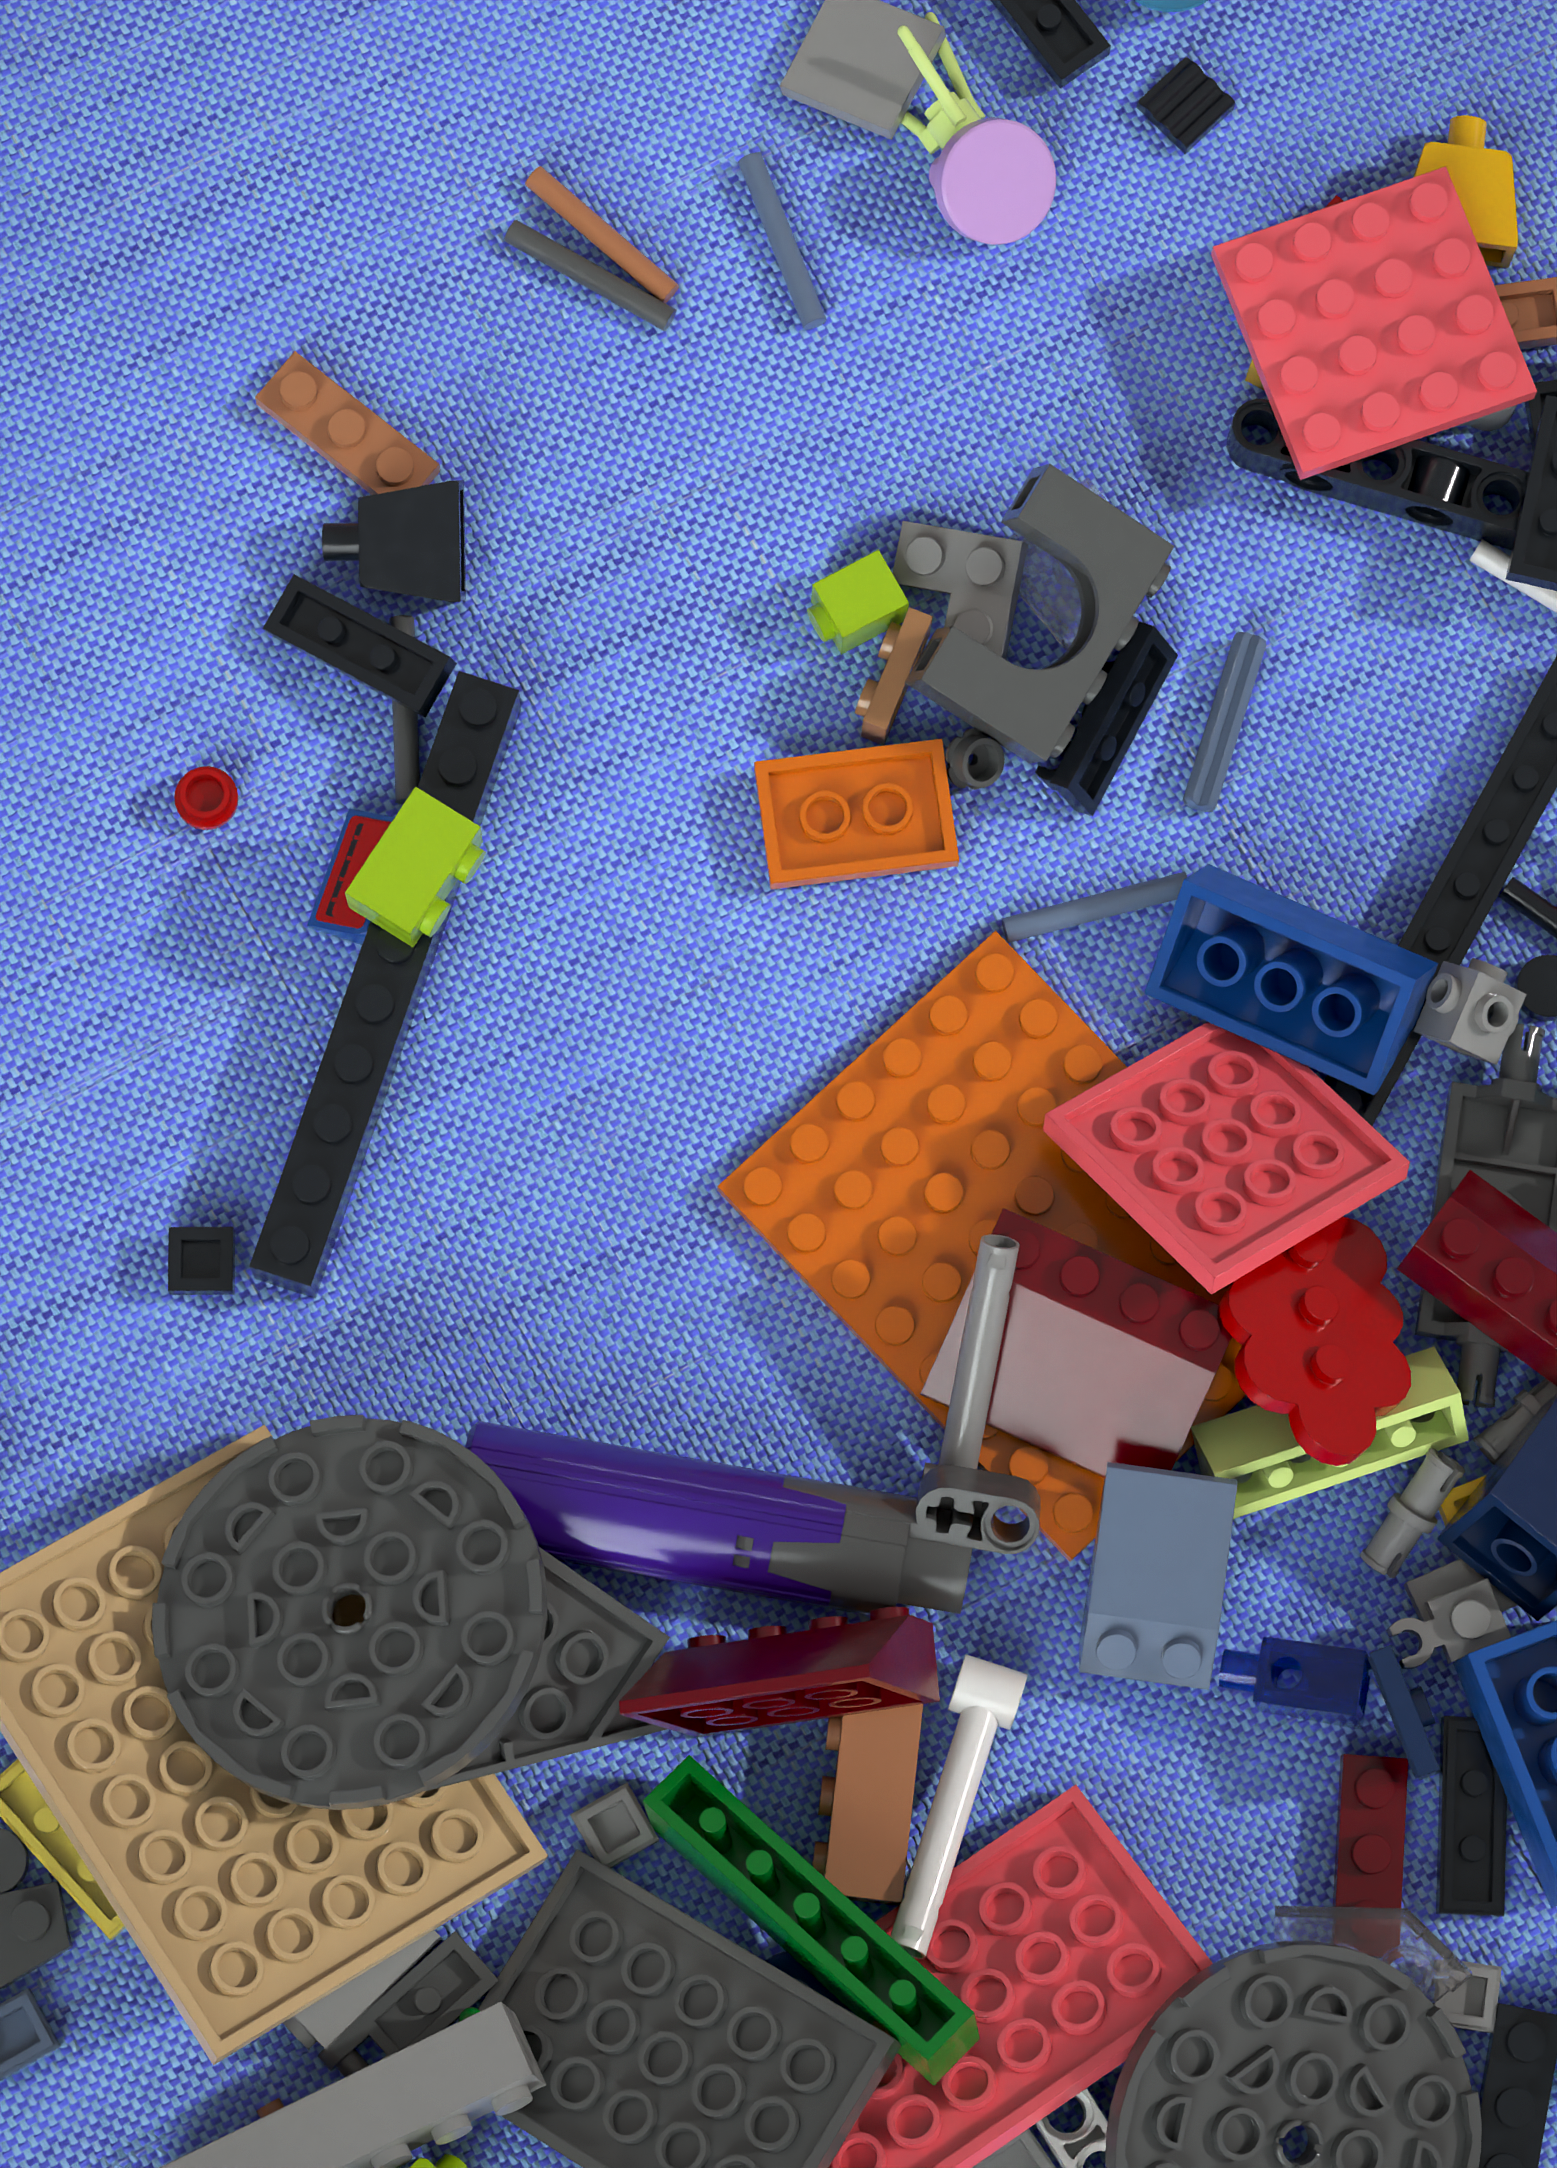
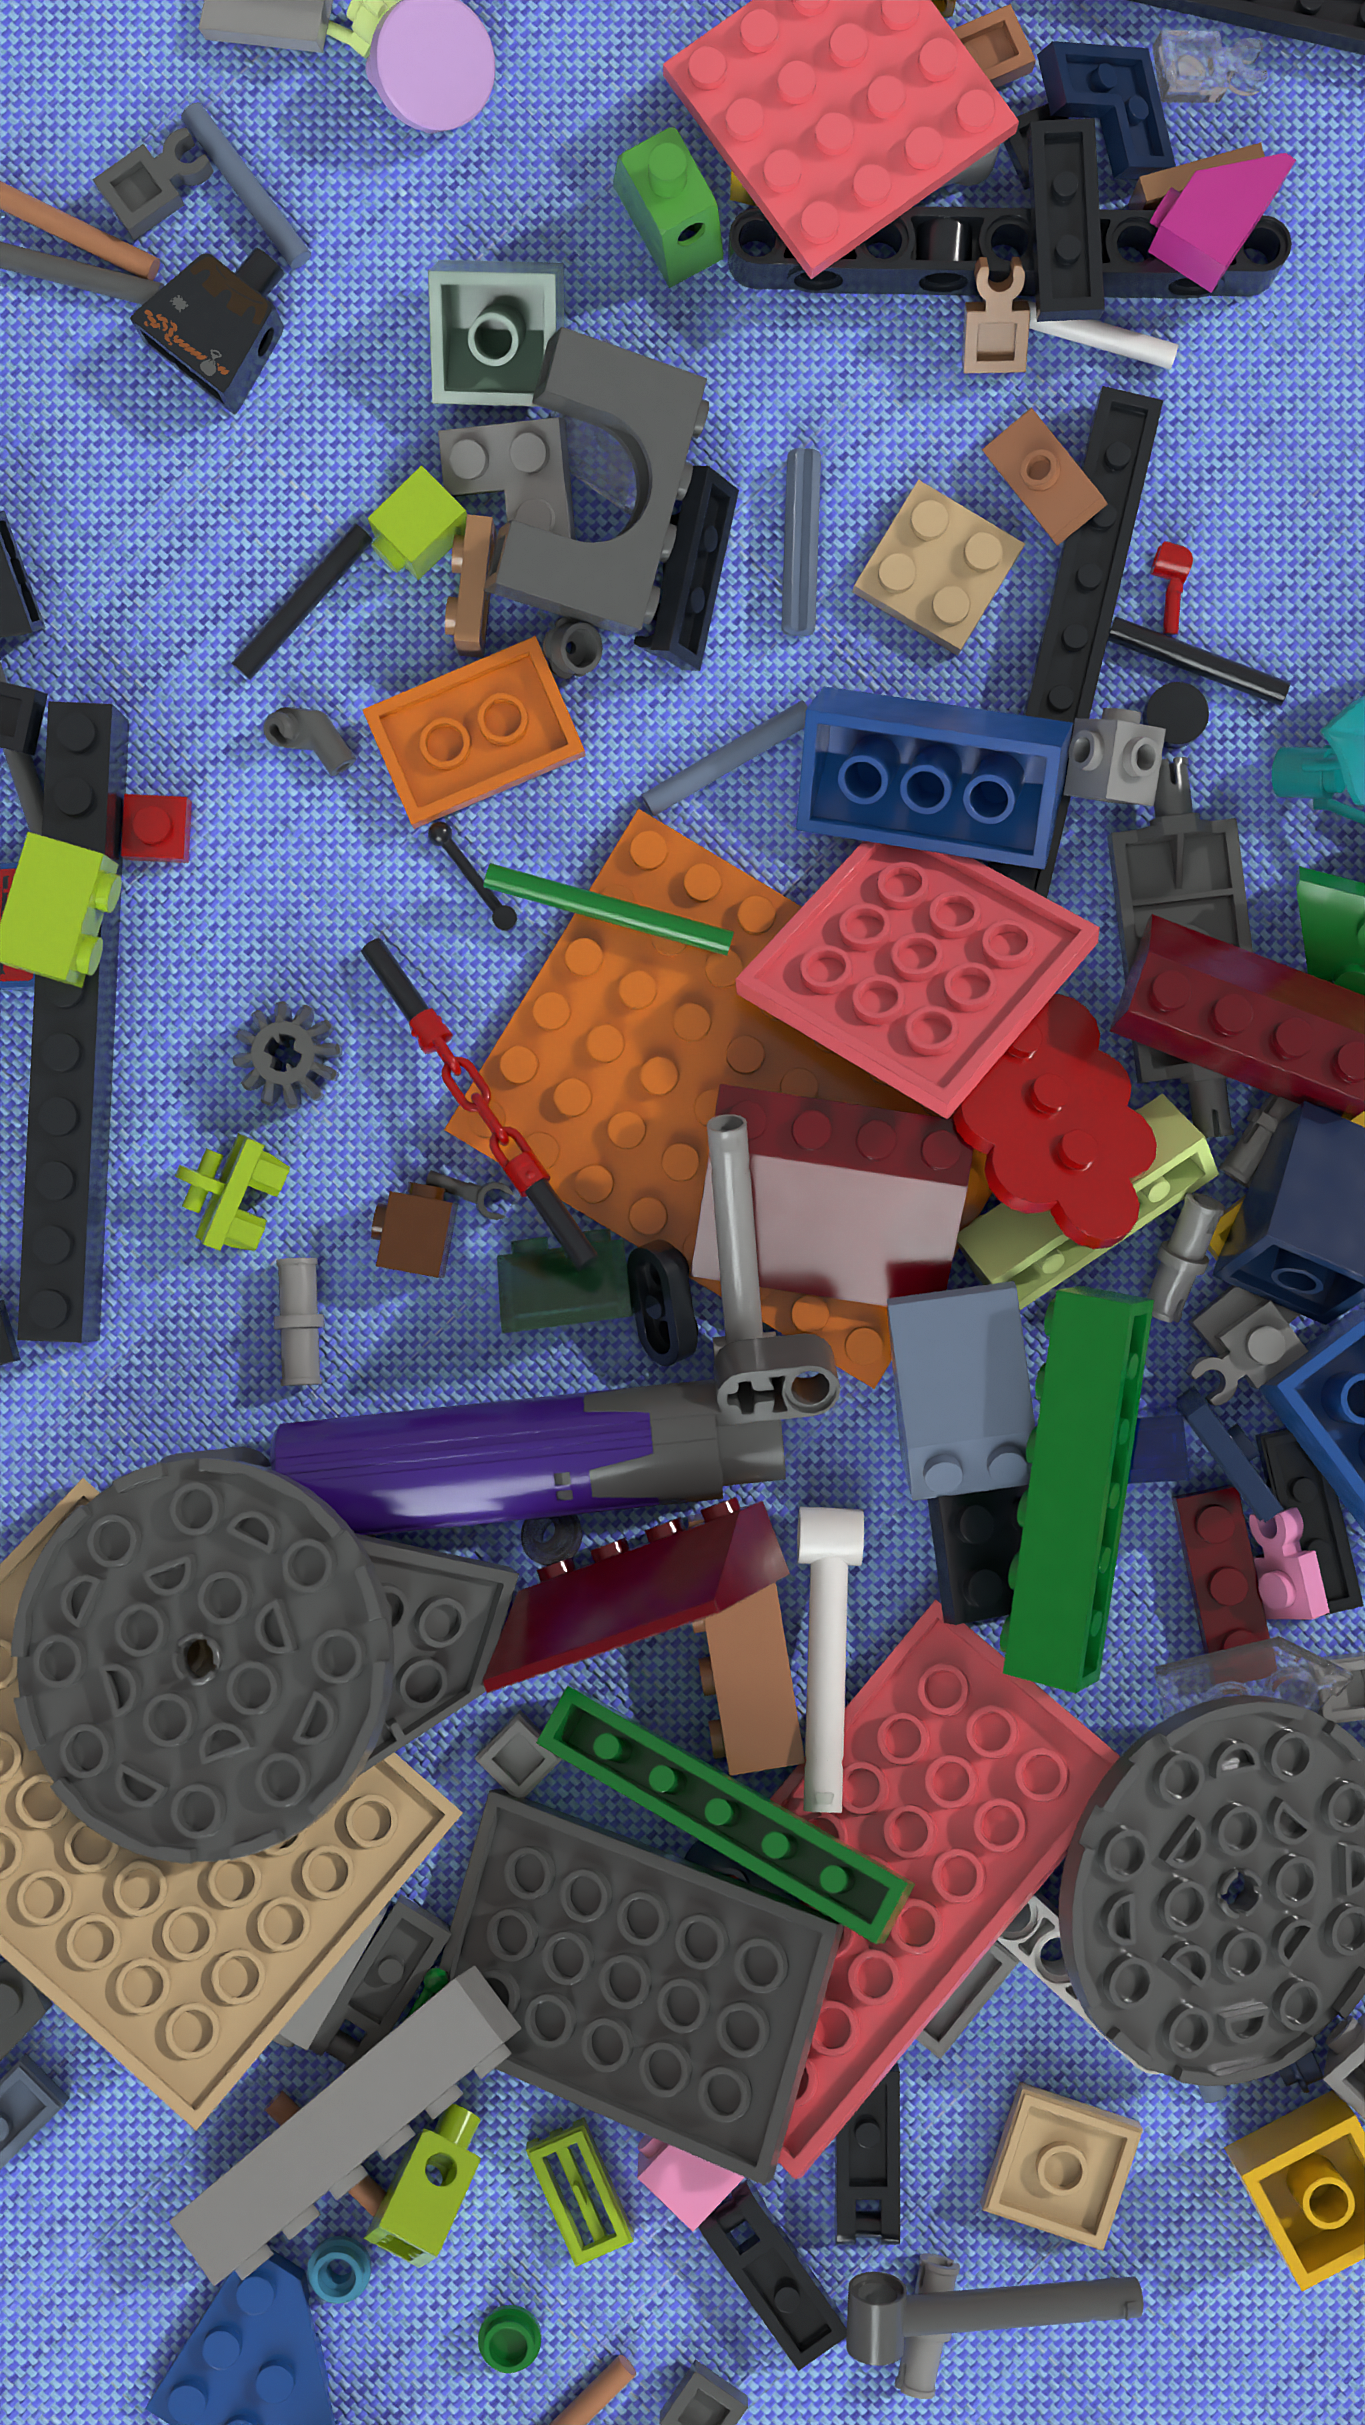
camera: 15 degrees left, 10 degrees up
none -> dark grey plate [92,128,214,240]
none -> red plate [121,794,192,863]
none -> black torso [130,247,284,415]
none -> lime hips [175,1133,290,1251]
none -> black bar [231,523,373,680]
none -> dark grey gear [233,1001,343,1109]
none -> dark grey arm [263,707,356,776]
none -> light grey pin [273,1258,325,1386]
none -> piece [361,938,599,1271]
none -> reddish brown brick [371,1182,458,1278]
none -> dark grey hand [426,1170,513,1220]
none -> sand green slope [428,260,564,407]
none -> black hinge [428,821,517,931]
none -> green bar [483,863,734,956]
none -> clear green slope [497,1228,634,1334]
none -> clear smoke plate [521,1514,583,1566]
none -> bright green torso [613,127,724,288]
none -> black plate [627,1239,698,1366]
none -> tan plate [852,479,1025,656]
none -> black plate [927,1485,1029,1625]
none -> medium nougat plate [962,257,1030,374]
none -> nougat plate [982,407,1108,546]
none -> green brick [1000,1286,1154,1694]
none -> bright pink plate [1249,1507,1330,1620]

